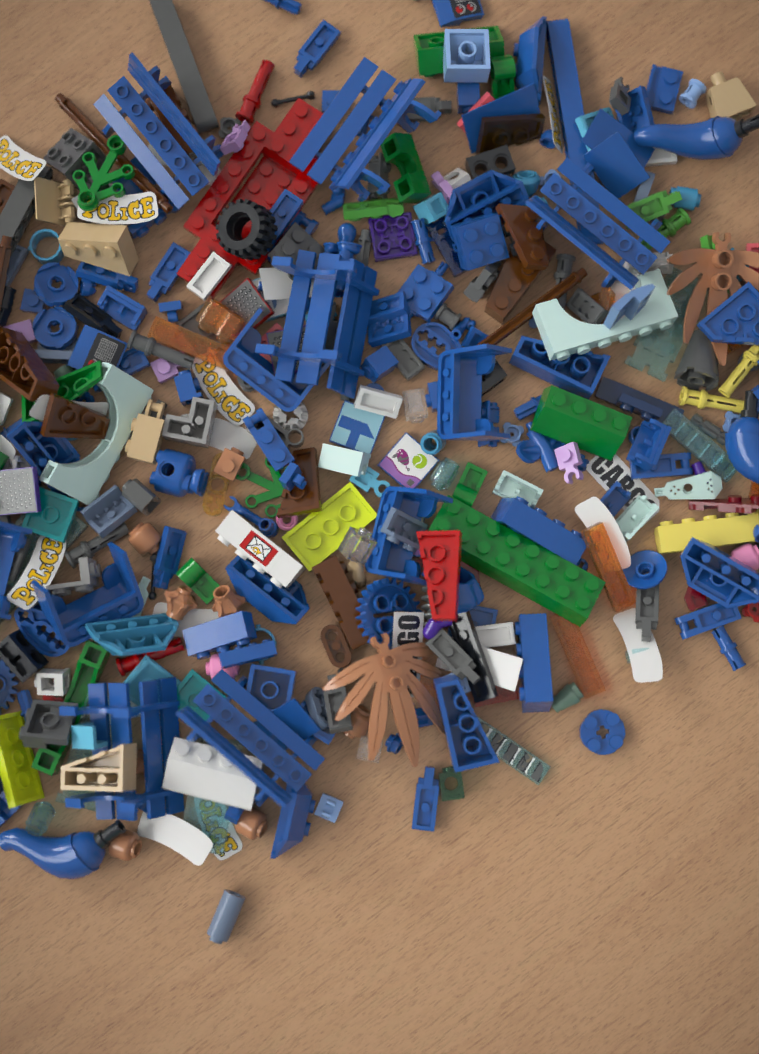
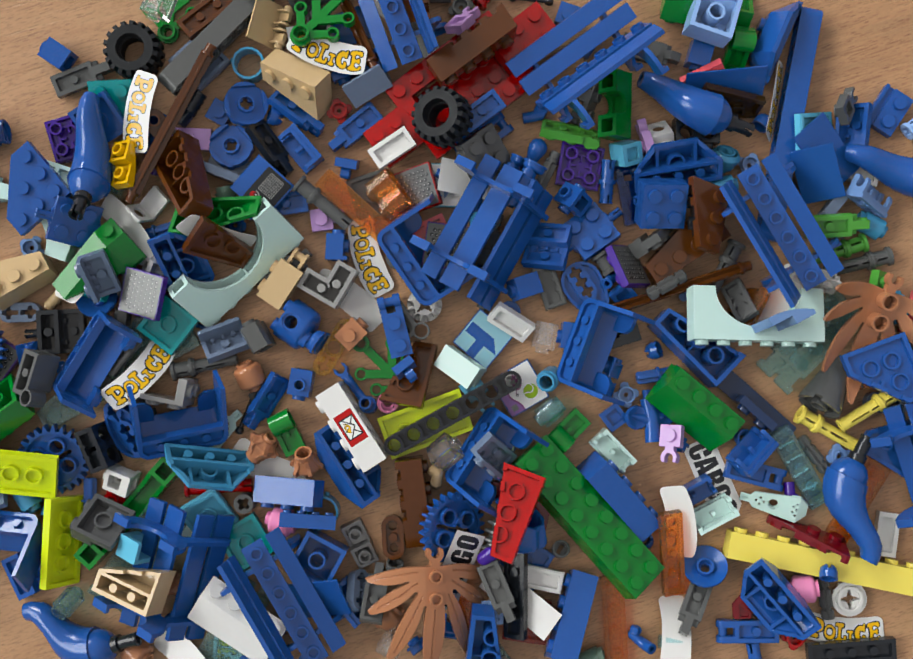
camera: 20 degrees right, 5 degrees up
none -> dark grey bush [234,492,257,514]
none -> blue brick [287,367,316,401]
none -> red plate [327,98,352,124]
none -> flat silver slope [340,517,379,569]
none -> sand blue panel [342,64,393,108]
none -> black beam [384,371,521,456]
none -> reddish brown wedge [426,3,517,87]
none -> dark grey hinge [551,540,570,558]
none -> blue brick [553,182,593,218]
none -> blue plate [598,403,626,433]
none -> tile [605,245,651,288]
none -> blue arm [628,624,656,654]
none -> blue animal [637,71,755,137]
none -> blue hinge [645,341,663,359]
none -> dark grey axle [646,269,687,300]
none -> dark grey pin [823,246,895,275]
none -> medium blue hinge [846,173,893,218]

